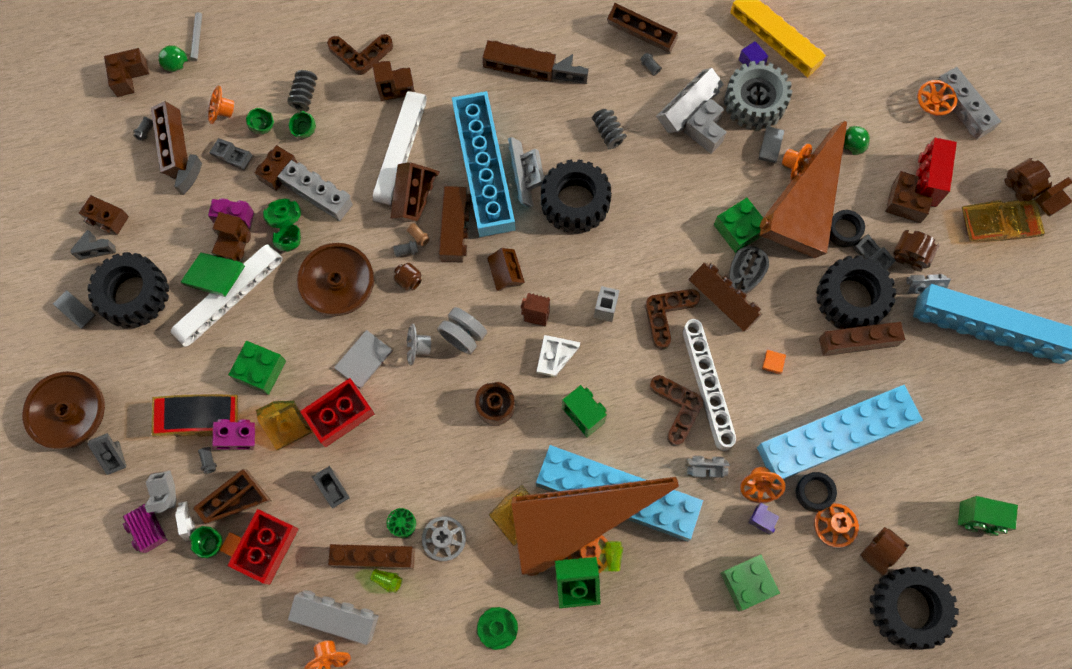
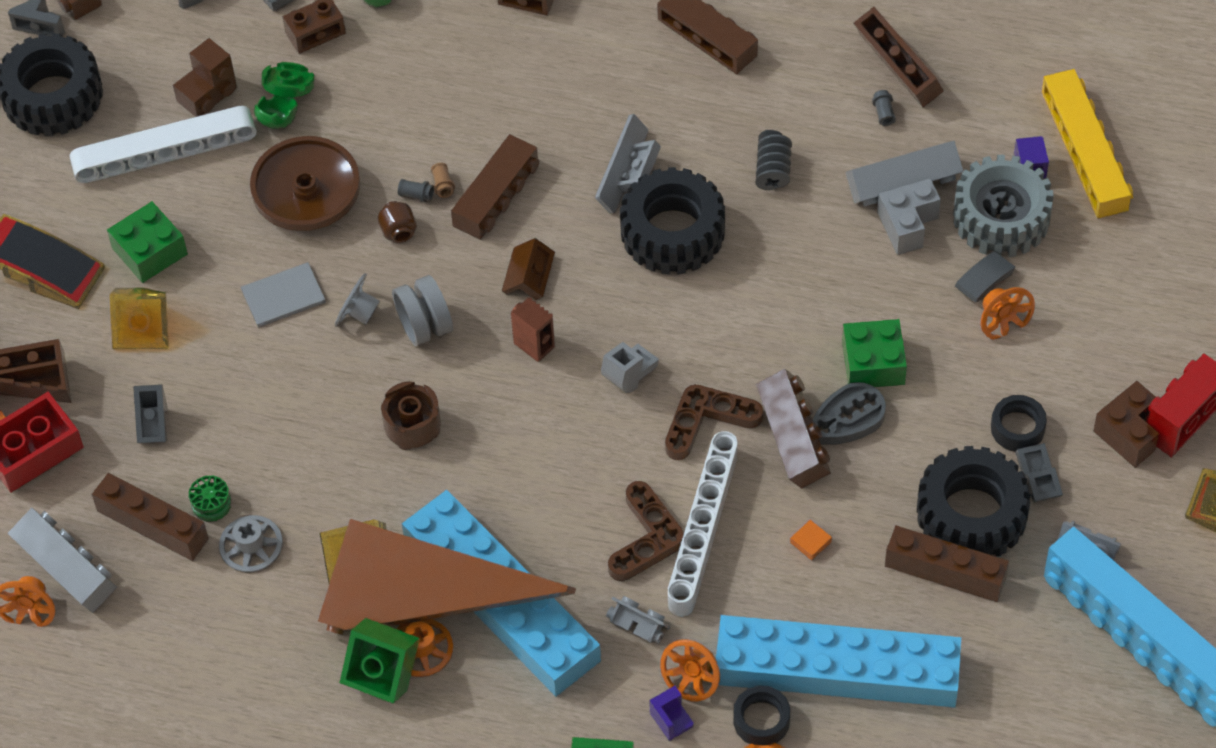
camera: 30 degrees right, 15 degrees down
green tile [181,252,245,297] -> none
dark grey pin [198,447,217,474] -> none
magenta brick [208,198,254,229] -> none
magenta brick [212,419,255,450] -> none
light grey brick [278,160,353,221] -> none
red brick [300,378,375,448] -> none
clear neon green cone [370,569,402,593] -> none
white beam [373,91,427,205] -> none
reddish brown wedge [390,162,440,222] -> none
medium azure brick [452,91,516,237] -> none
green tile [477,607,518,650] -> none
white wing [536,335,581,377] -> none
dark grey slope [552,54,589,84] -> none
green brick [562,385,607,438] -> none
clear neon green cone [604,541,624,571] -> none
dark orange slope [760,121,847,258] -> none
green hair [844,126,870,155] -> none
reddish brown brick [893,230,940,272] -> none

